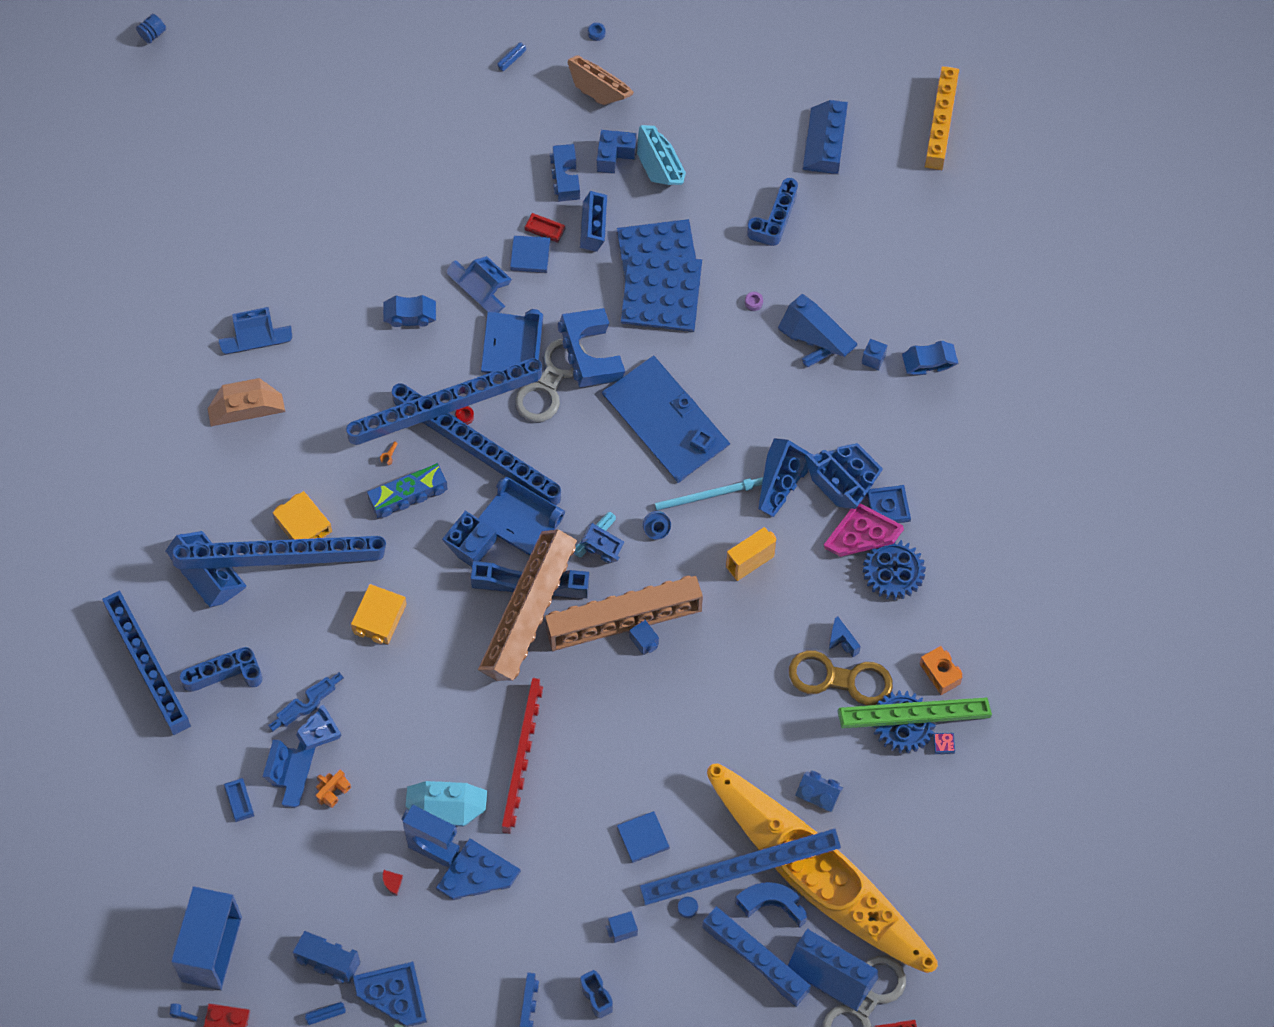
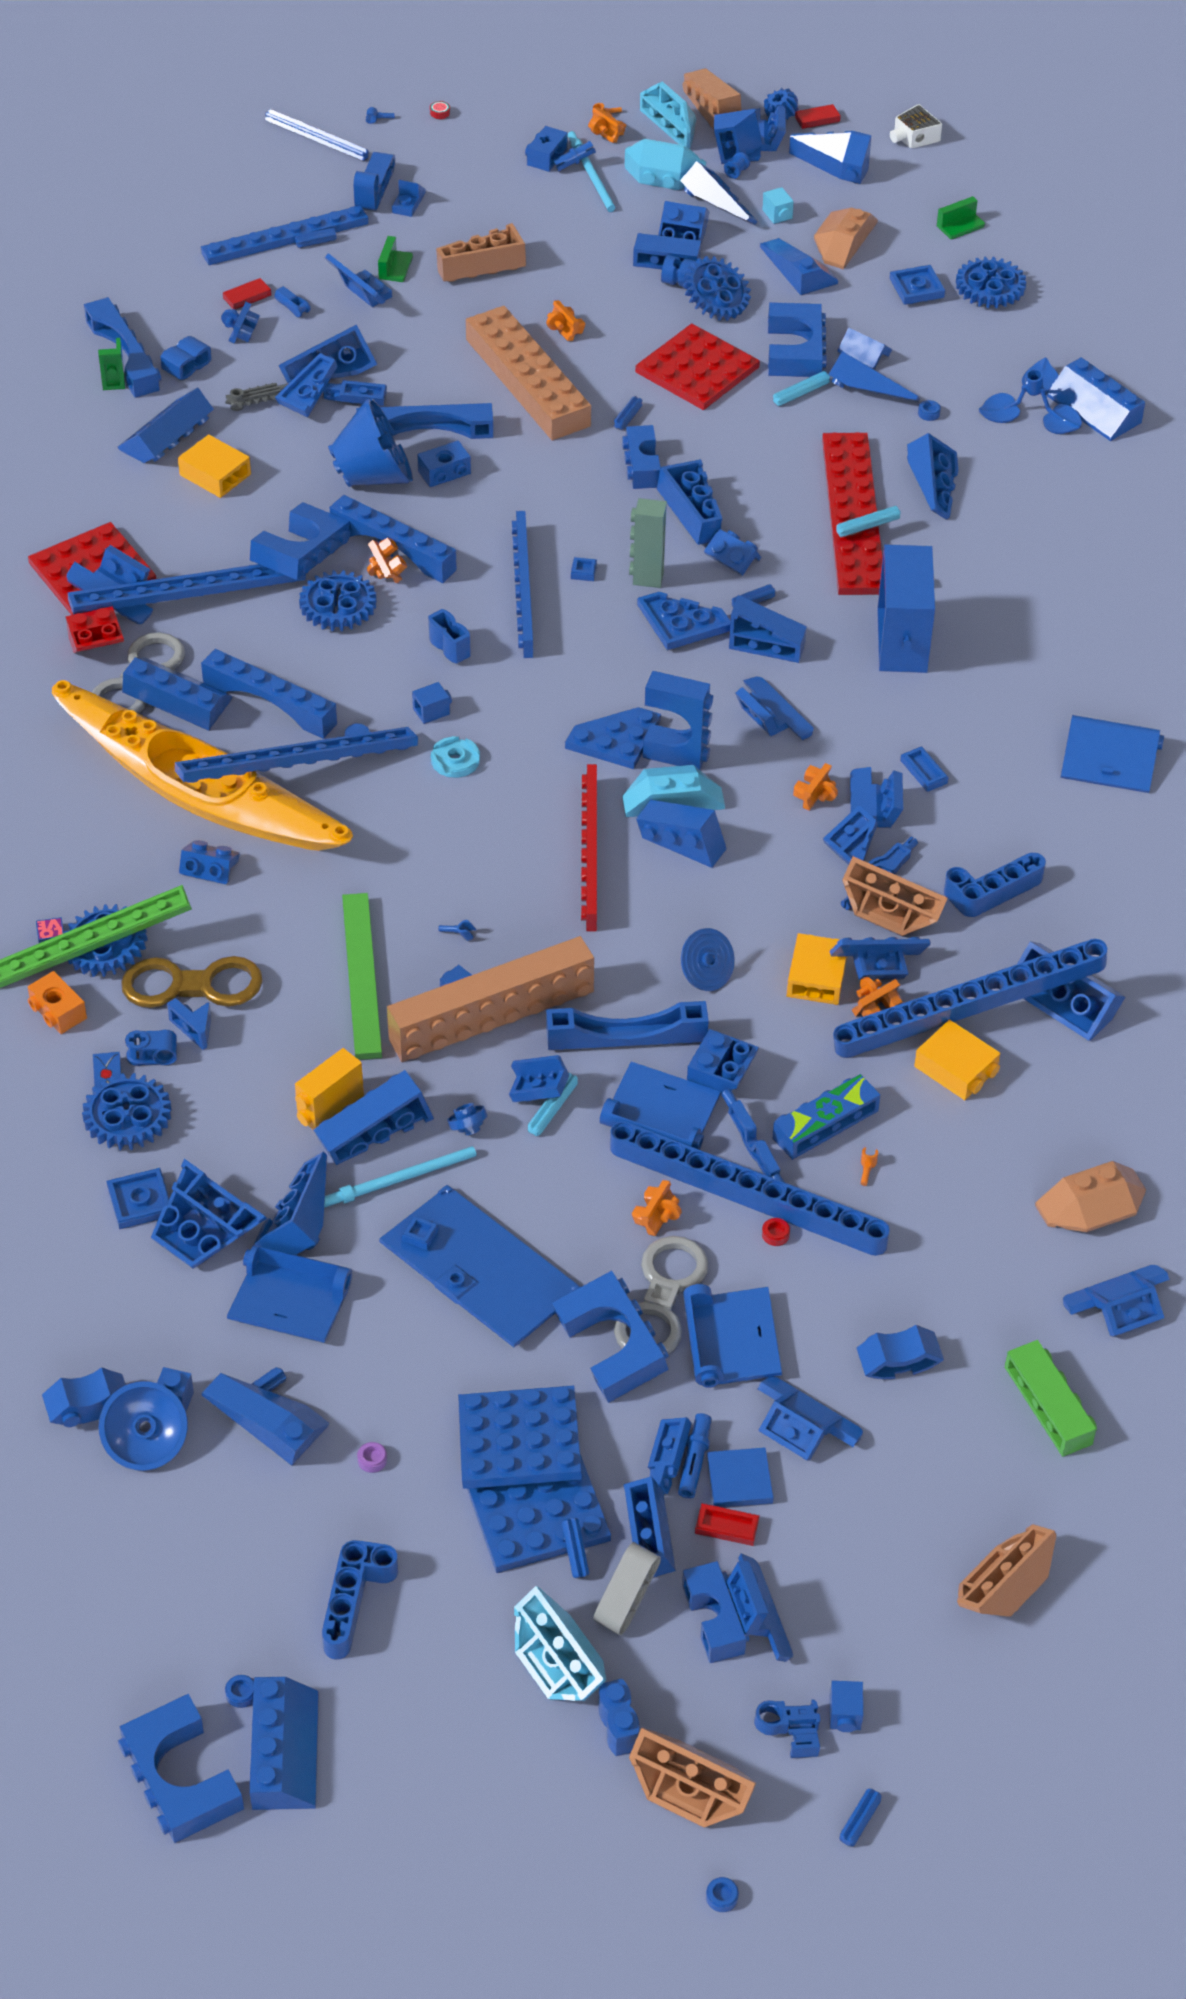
camera: 170 degrees right, 15 degrees down
blue brick [102,590,191,736] -> none
blue beam [346,358,542,445] -> none
red tile [383,870,403,896] -> none
nougat brick [478,529,577,681] -> none
blue brick [597,130,637,173] -> none
blue tile [617,811,670,863] -> none
blue arch [735,882,807,928] -> none
dark pink plate [824,503,904,557] -> none
light orange brick [925,66,959,170] -> none
none -> blue tile [93,1052,121,1089]
none -> blue dish [99,1381,188,1471]
none -> blue arch [117,1693,244,1843]
none -> blue piece [125,1029,177,1066]
none -> blue tile [225,1675,254,1708]
none -> blue door [227,1245,352,1343]
none -> blue wedge [313,1070,434,1165]
none -> bright green tile [342,893,382,1060]
none -> medium azure tile [431,736,480,778]
none -> blue hand [438,920,477,941]
none -> blue axle [562,1518,589,1578]
none -> light grey beam [593,1542,661,1636]
none -> blue brick [599,1678,640,1756]
none -> orange hips [632,1180,682,1236]
none -> blue wedge [636,800,727,868]
none -> blue hinge [648,1417,692,1494]
none -> blue pin [678,1413,712,1499]
none -> blue shield [681,928,735,991]
none -> blue piece [721,1089,784,1182]
none -> blue plate [726,1553,793,1662]
none -> blue plate [735,676,814,740]
none -> blue piece [754,1699,820,1758]
none -> blue bracket [830,937,931,980]
none -> blue brick [830,1680,863,1732]
none -> nougat wedge [842,856,948,936]
none -> orange hips [851,977,903,1017]
none -> nougat wedge [957,1524,1057,1617]
none -> bright green brick [1004,1339,1097,1457]
none -> blue door [1060,715,1164,793]

